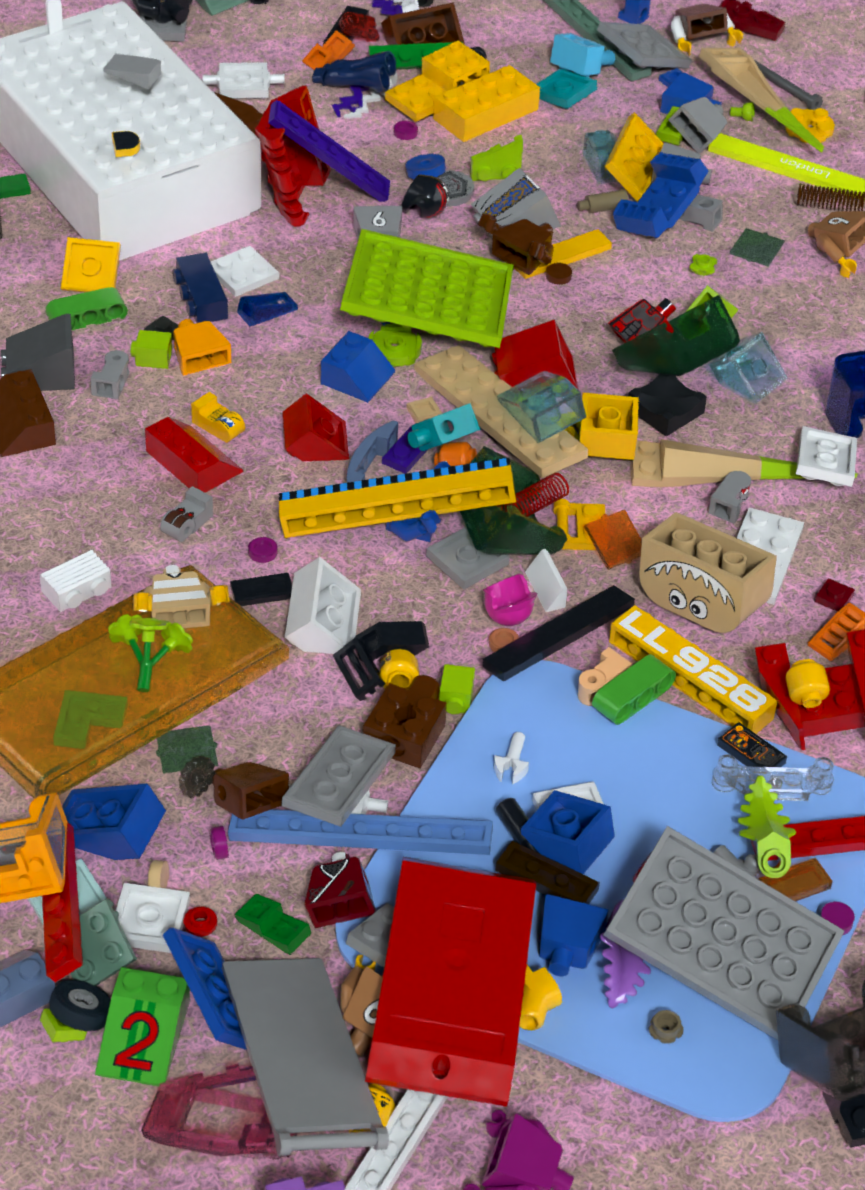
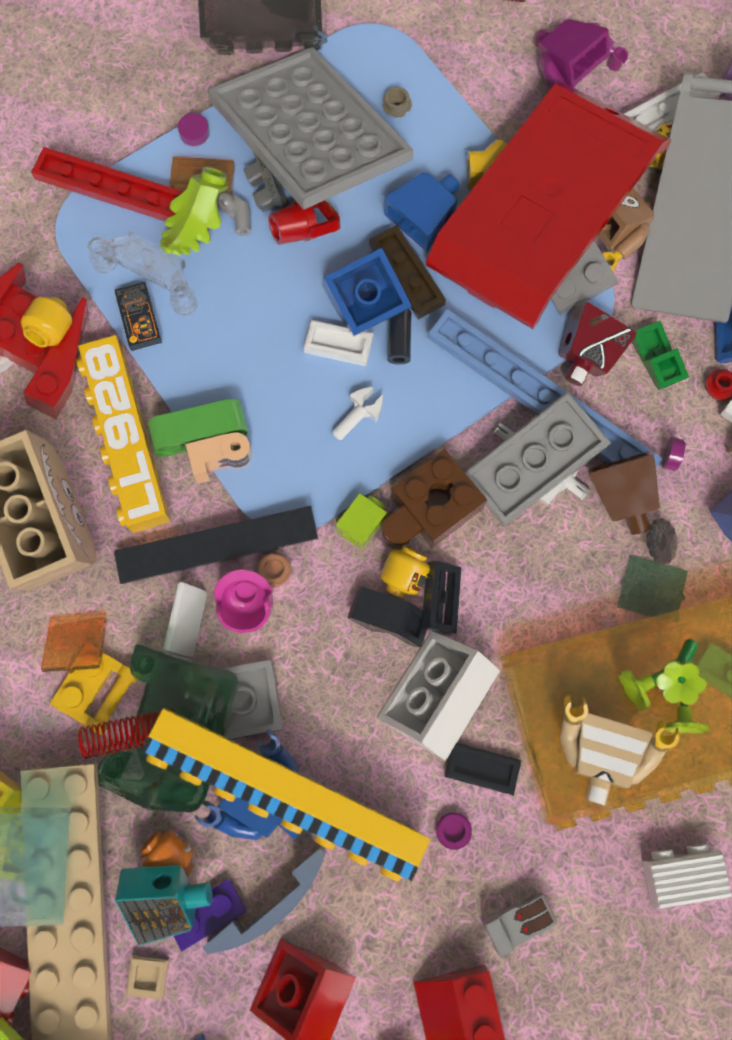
camera: 150 degrees left, 30 degrees up
medium lavender plant [600,899,651,1008] -> none

